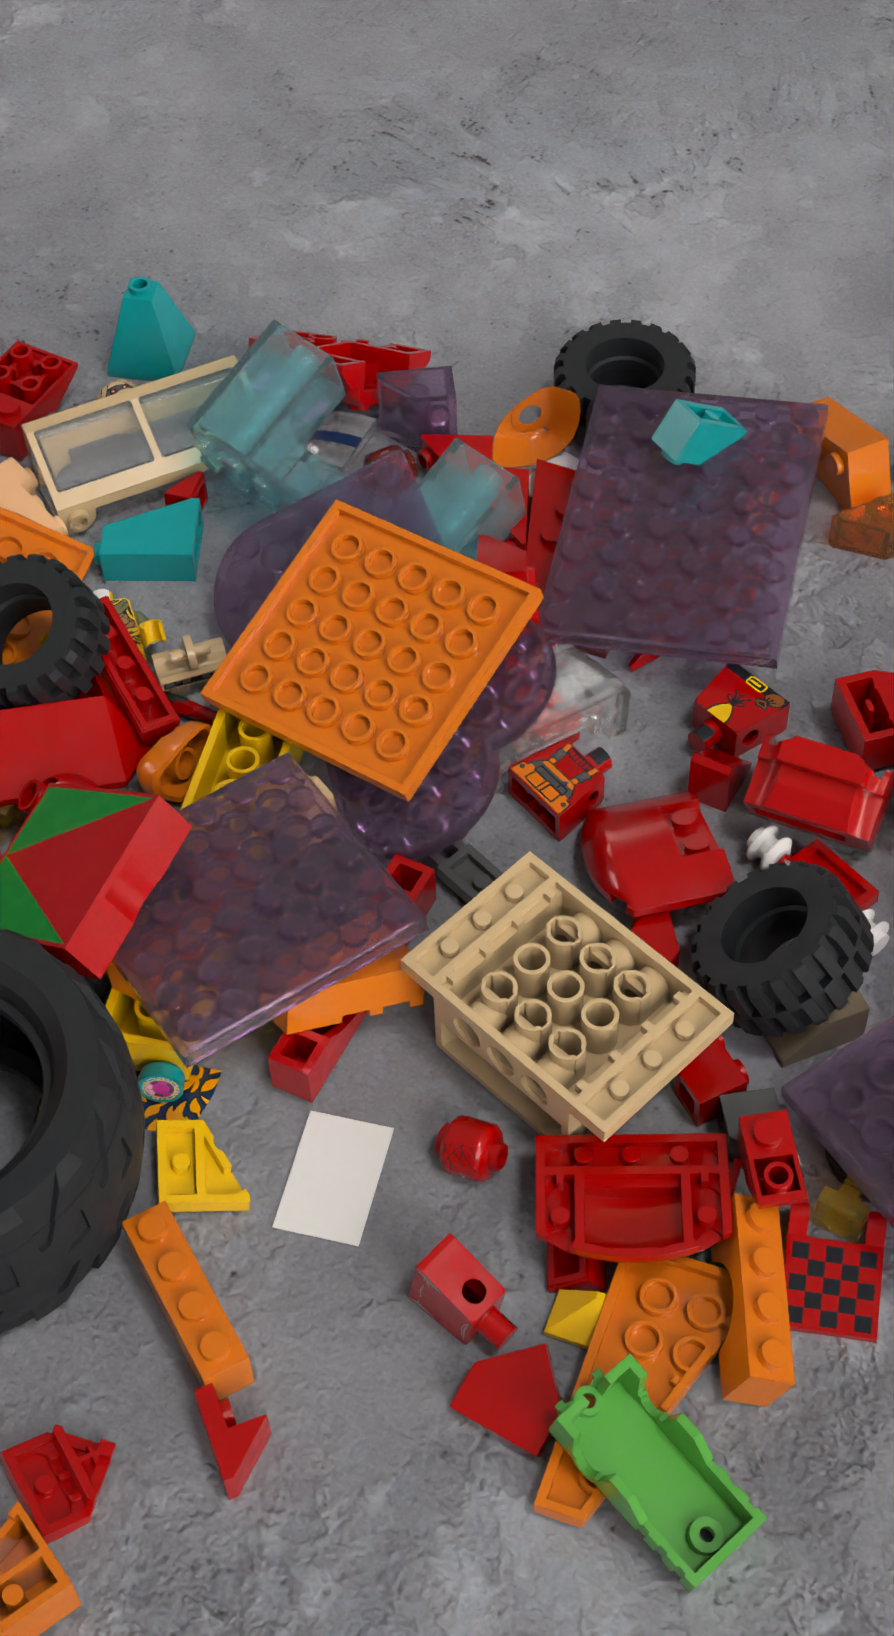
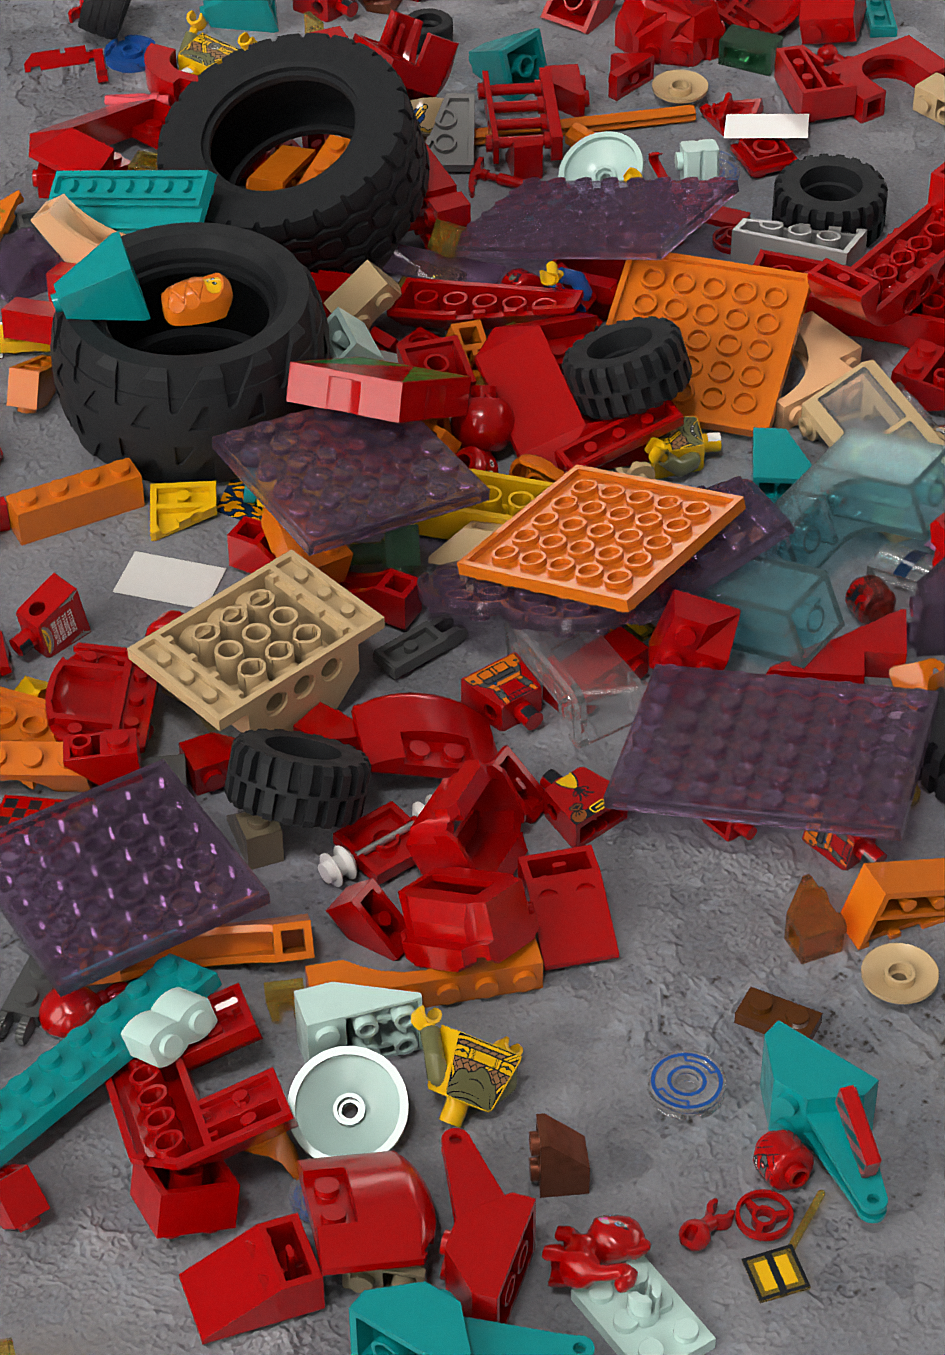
camera: 90 degrees right, 10 degrees down
teal slope [651,399,748,465] -> none

